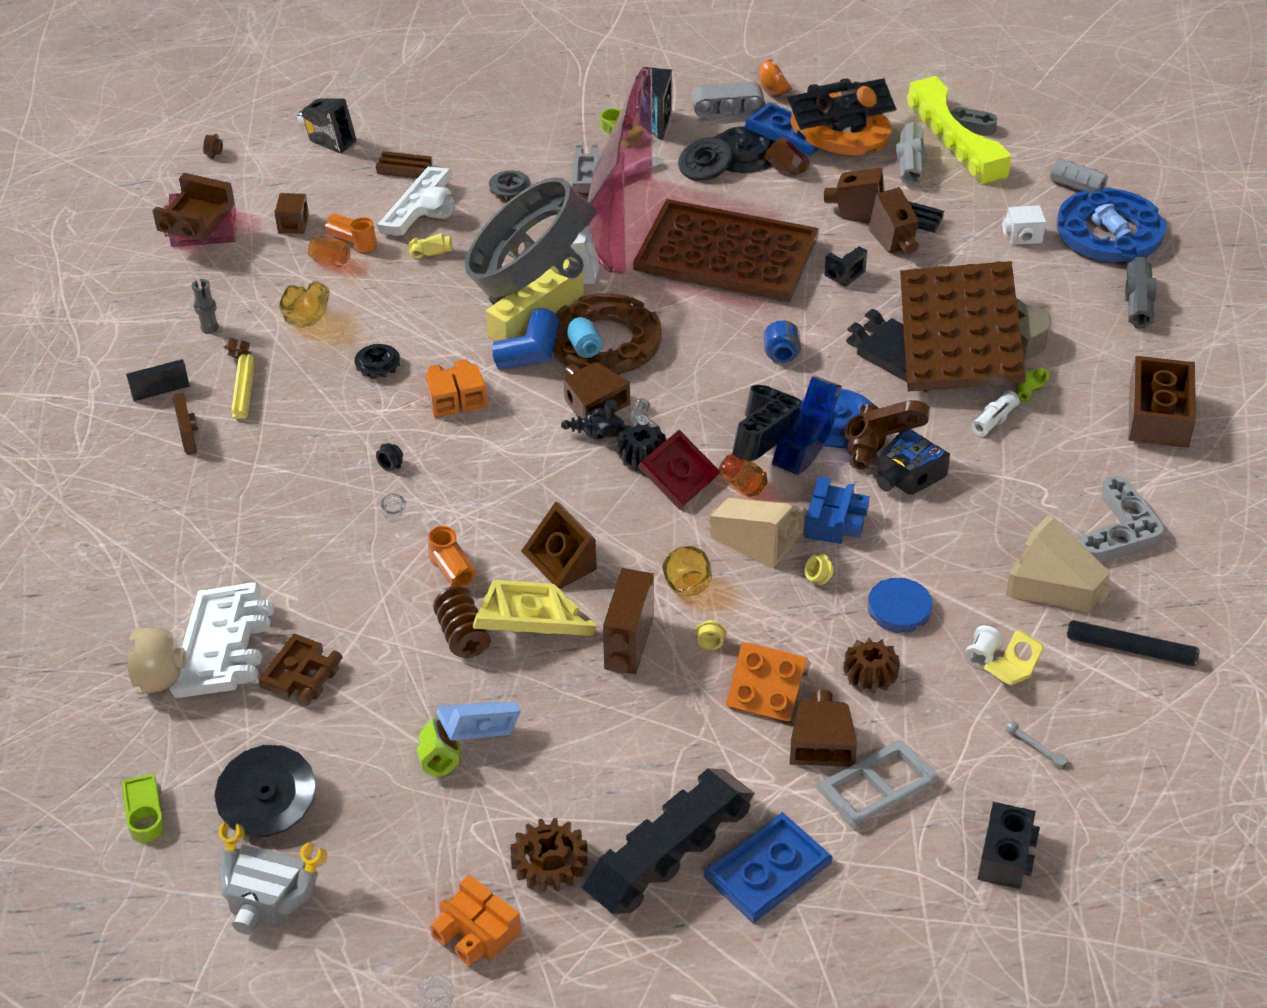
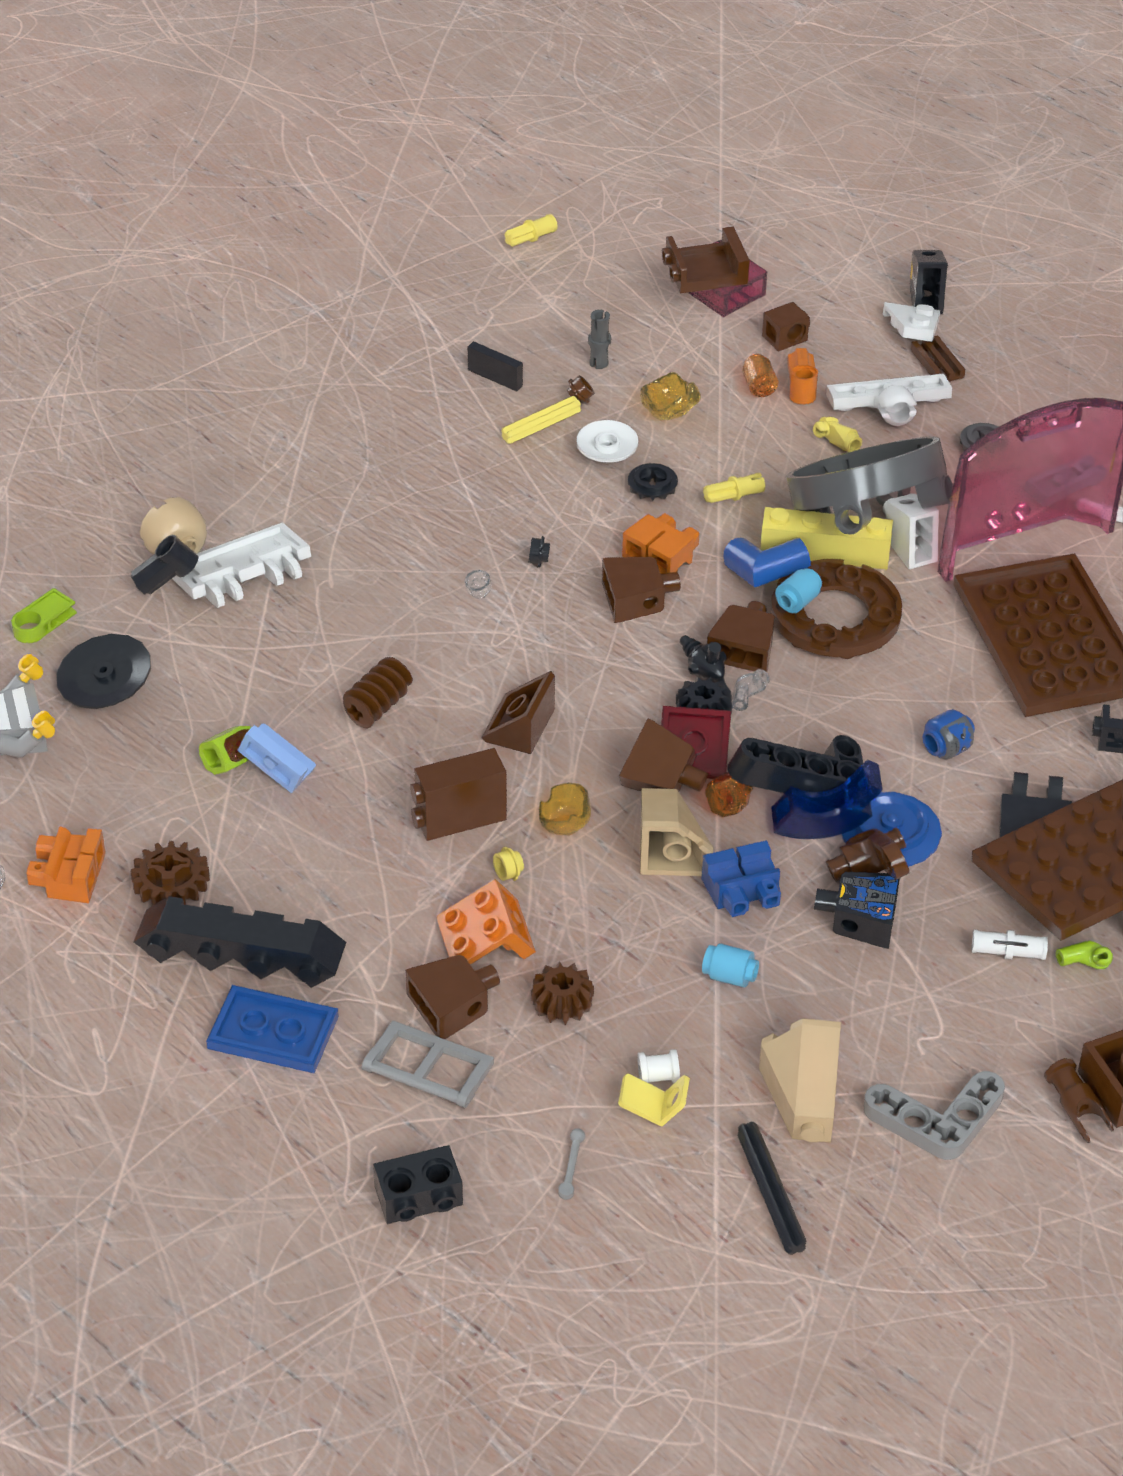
camera: 55 degrees right, 0 degrees up
reddish brown plate [172,393,198,455] -> none
reddish brown plate [203,133,223,158] -> none
reddish brown plate [258,633,343,706] -> none
orange piece [428,525,476,587] -> none
light yellow wing [473,580,596,636] -> none
light yellow plate [804,554,834,585] -> none
blue tile [868,578,933,632] -> none
none -> black piece [131,535,199,595]
none -> light yellow axle [504,214,558,247]
none -> white dish [577,420,638,462]
none -> reddish brown torso [602,557,681,623]
none -> reddish brown torso [619,718,708,792]
none -> medium azure brick [702,943,759,988]
none -> light yellow axle [703,473,765,503]
none -> white wing [883,302,940,342]
none -> reddish brown piece [1044,1058,1114,1143]

